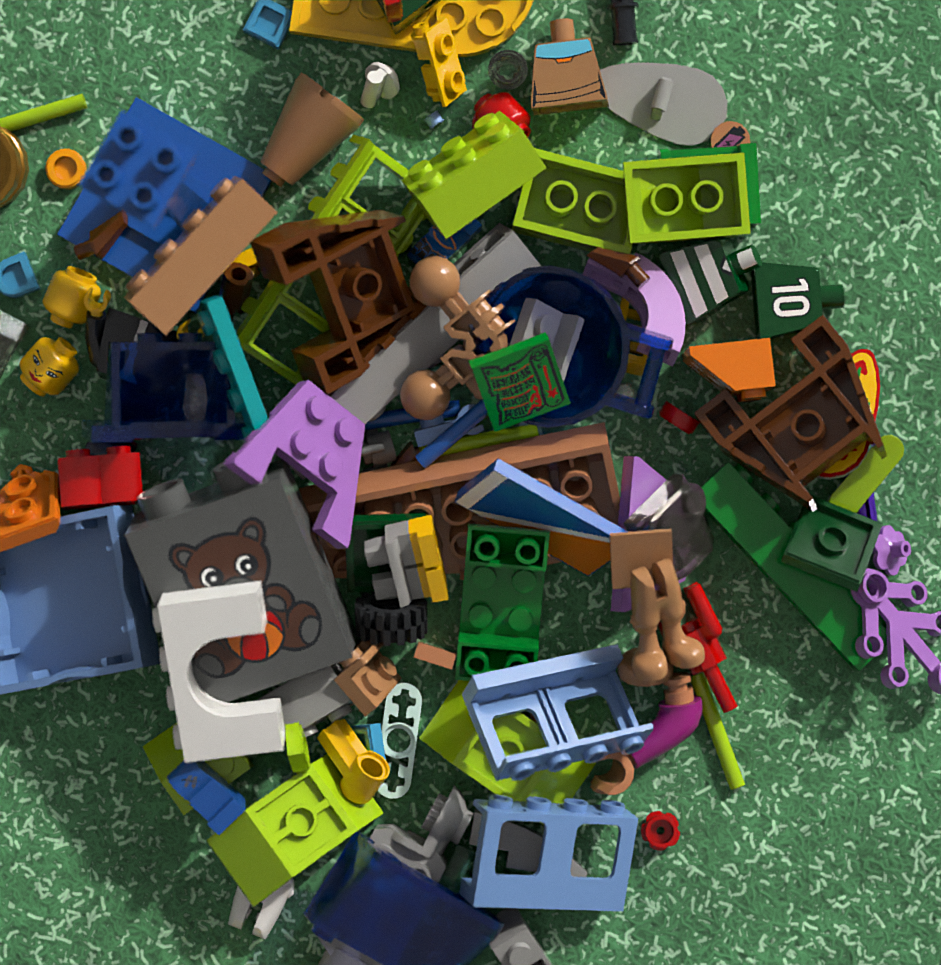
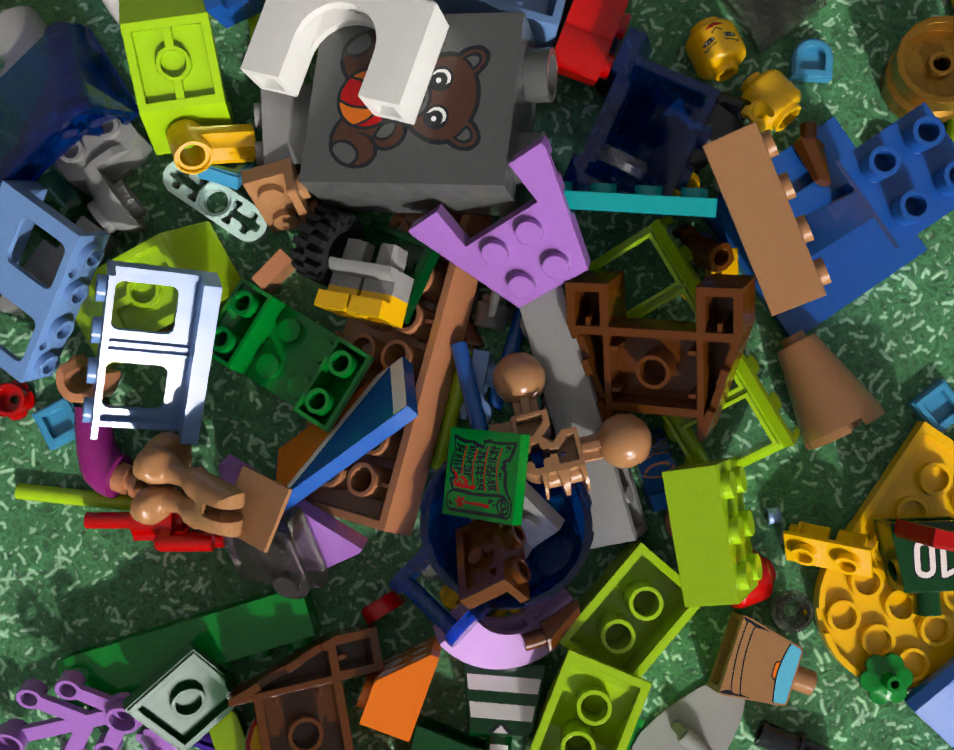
camera: 120 degrees right, 0 degrees up
lime tile [285,722,310,773] -> none
white plate [360,62,400,108] -> none
none -> dark azure tile [32,397,78,450]
none -> reddish brown bracket [455,519,531,610]

